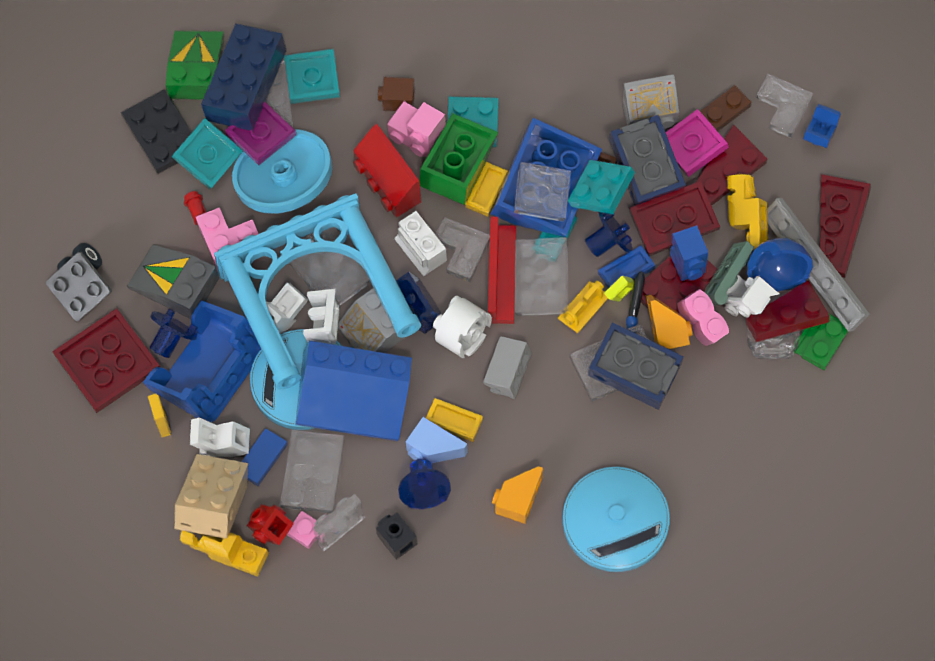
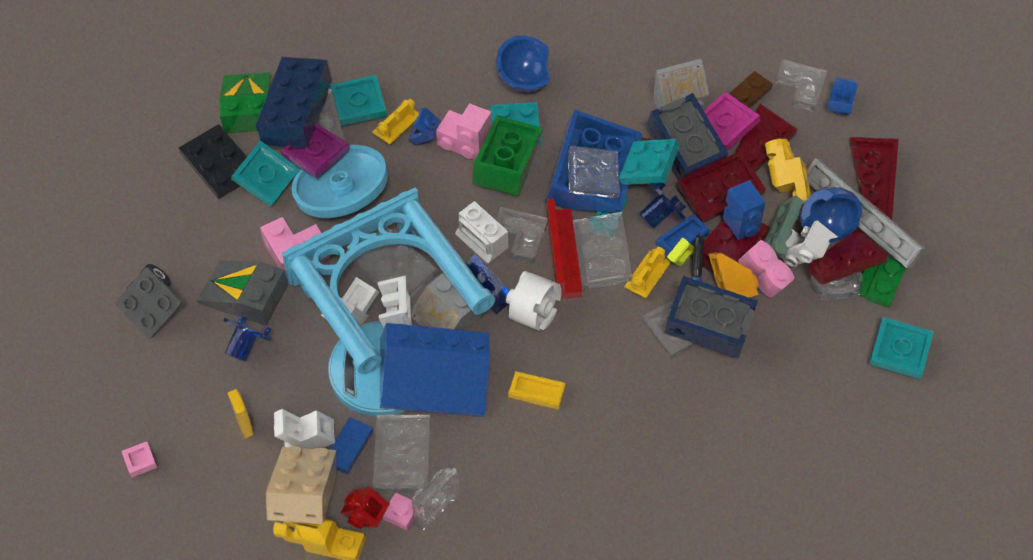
camera: 10 degrees left, 10 degrees down
dark red plate [52,308,160,413] -> none
blue windscreen [143,300,261,423] -> none
red pin [184,191,207,225] -> none
red slope [353,124,422,218] -> none
black brick [376,513,418,560] -> none
reddish brown brick [378,77,415,111] -> none
clear blue piece [398,459,451,509] -> none
light blue slope [405,417,468,464] -> none
yellow tile [465,162,508,217] -> none
light grey hinge [483,336,532,399] -> none
light orange slope [492,466,543,524] -> none
medium azure dish [563,467,670,572] -> none
none -> bright pink plate [121,441,157,478]
none -> yellow hinge [372,99,419,145]
none -> blue bracket [408,107,441,146]
none -> blue cylinder [496,35,550,93]
none -> teal plate [869,317,934,380]

